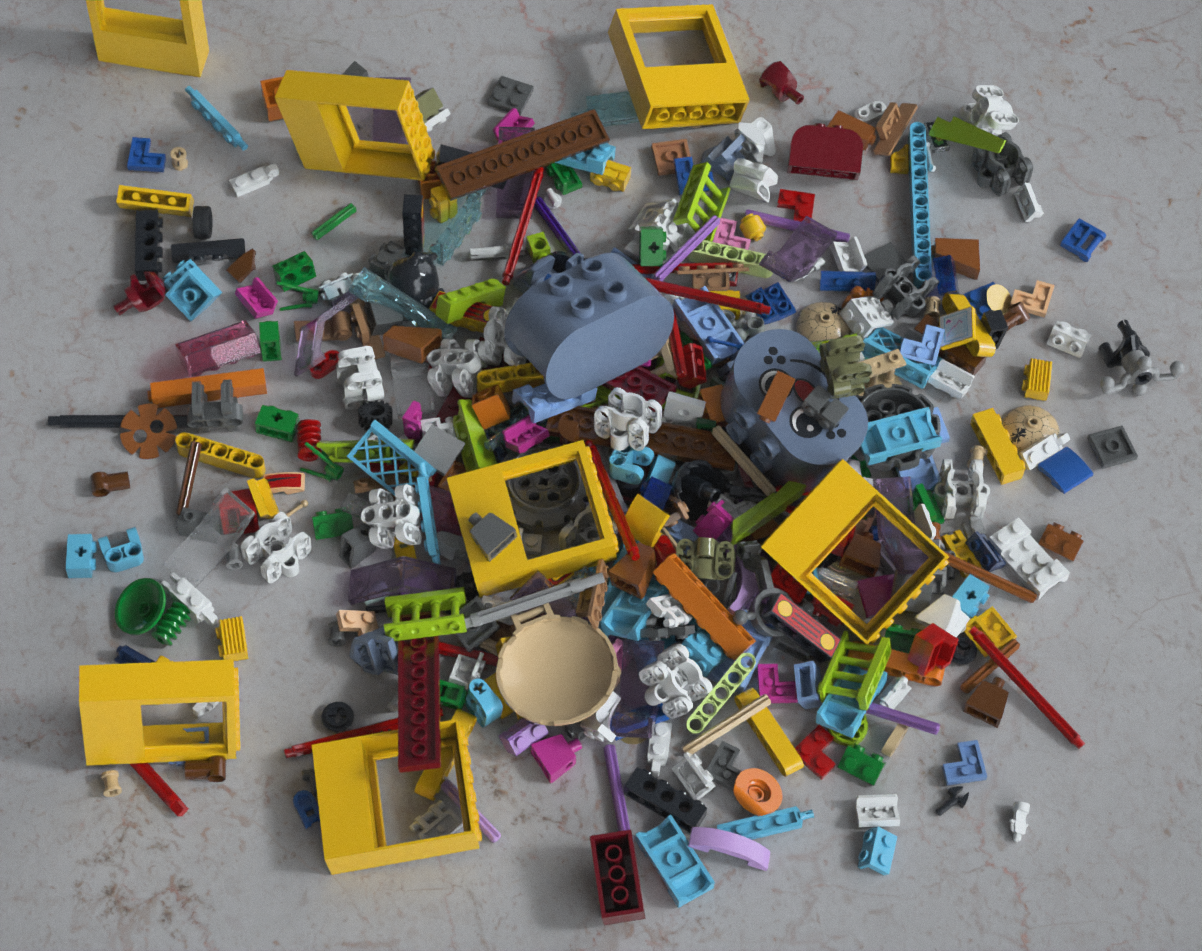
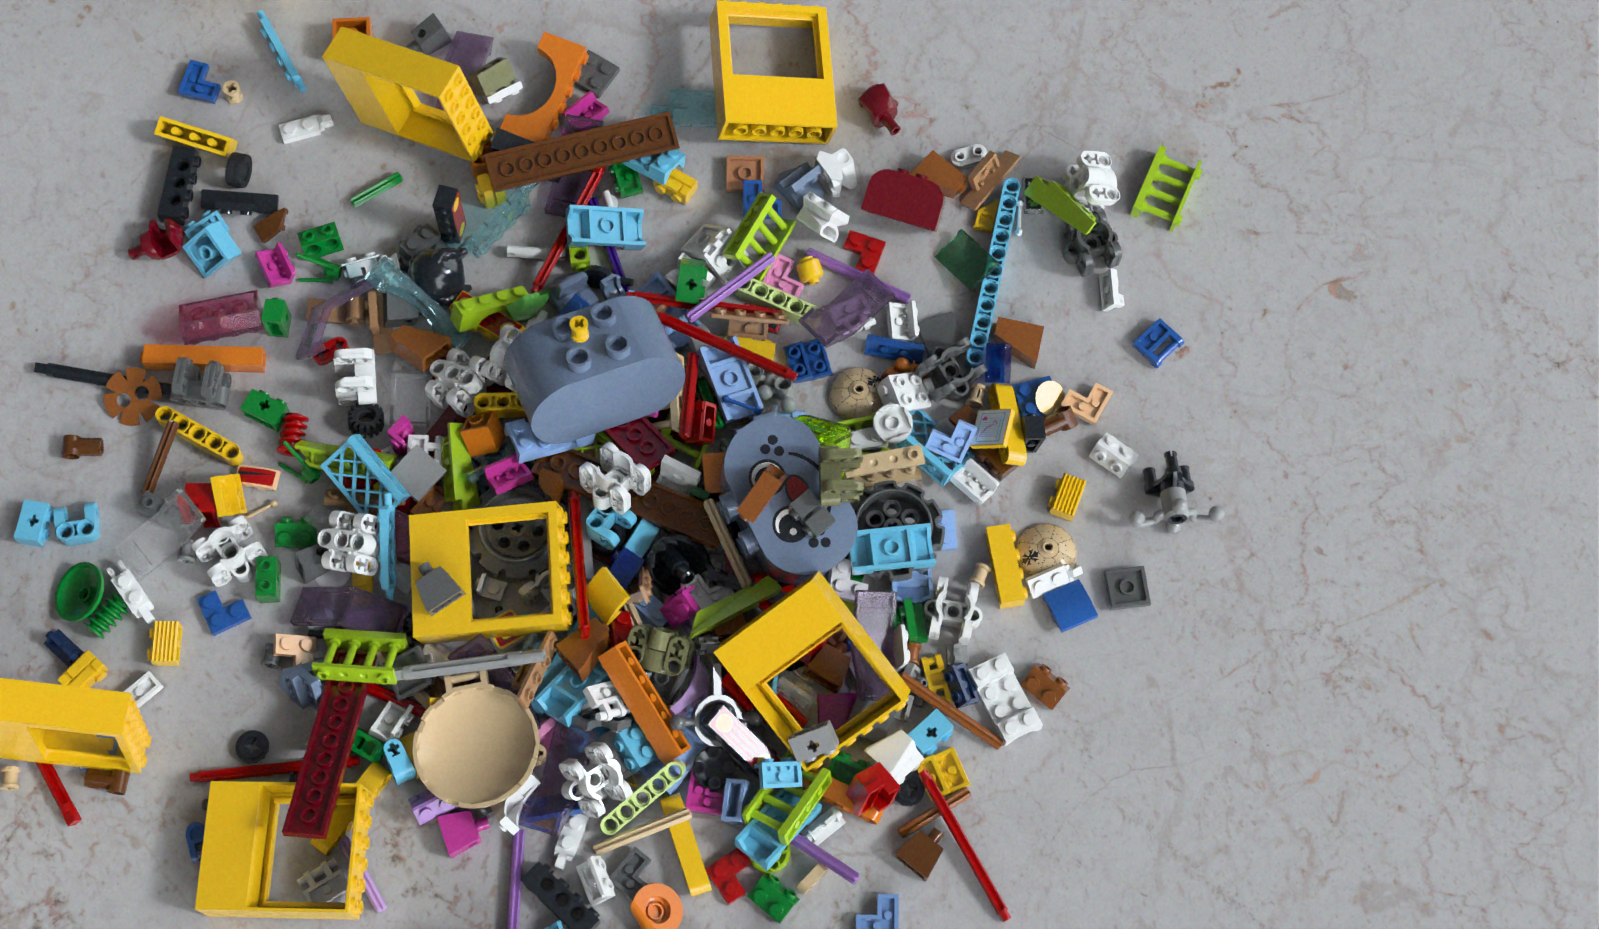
camera: 10 degrees right, 10 degrees up
none -> blue plate [197,590,252,636]
none -> green brick [255,556,281,603]
none -> orange arch [500,31,589,142]
none -> bright green slope [506,288,551,322]
none -> medium azure piece [565,205,646,250]
none -> yellow bush [569,315,589,343]
none -> black dish [693,747,735,789]
none -> medium azure bracket [754,757,803,789]
none -> light grey brick [788,720,840,763]
none -> white tile [873,403,913,444]
none -> clear green piece [934,229,999,291]
none -> lime fence [1130,145,1203,232]

